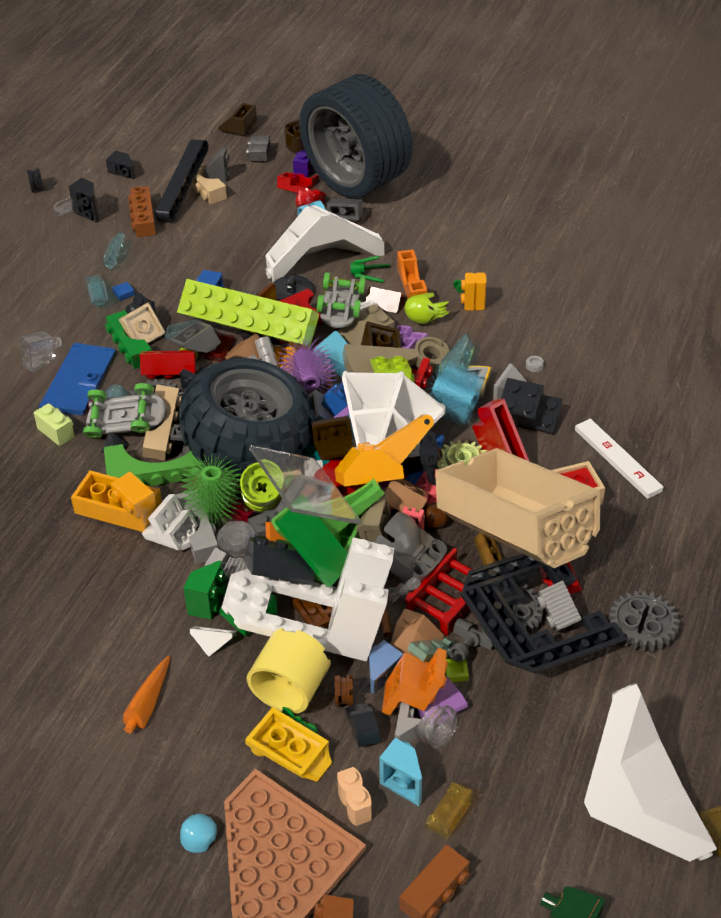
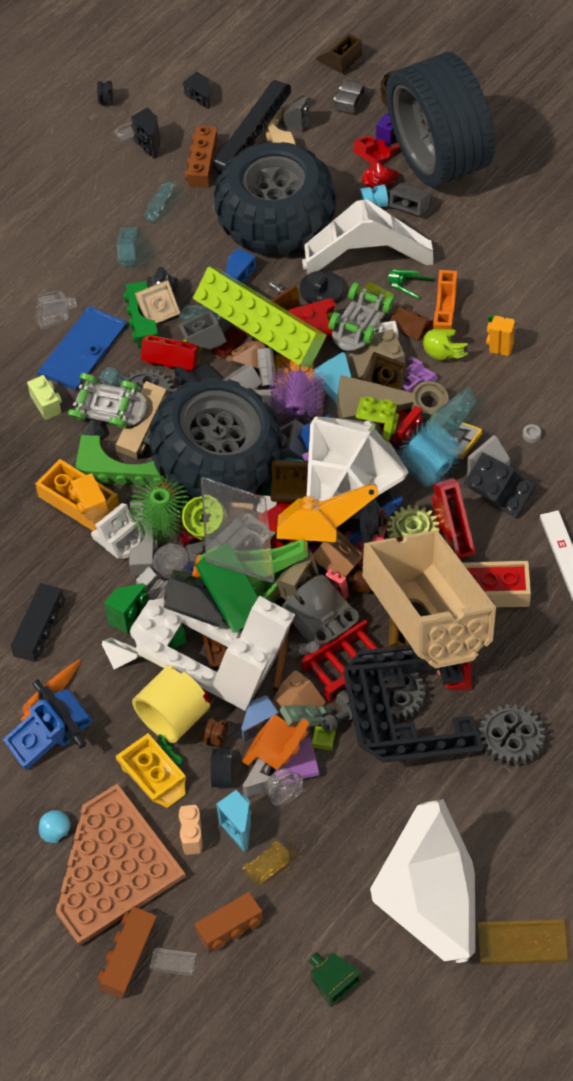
camera: 20 degrees right, 10 degrees up
blue tile [112,282,135,301] -> none
light grey brick [537,581,582,632] -> none
none -> blue piece [3,679,94,770]
none -> black brick [11,583,65,662]
none -> black wheel [214,142,336,255]

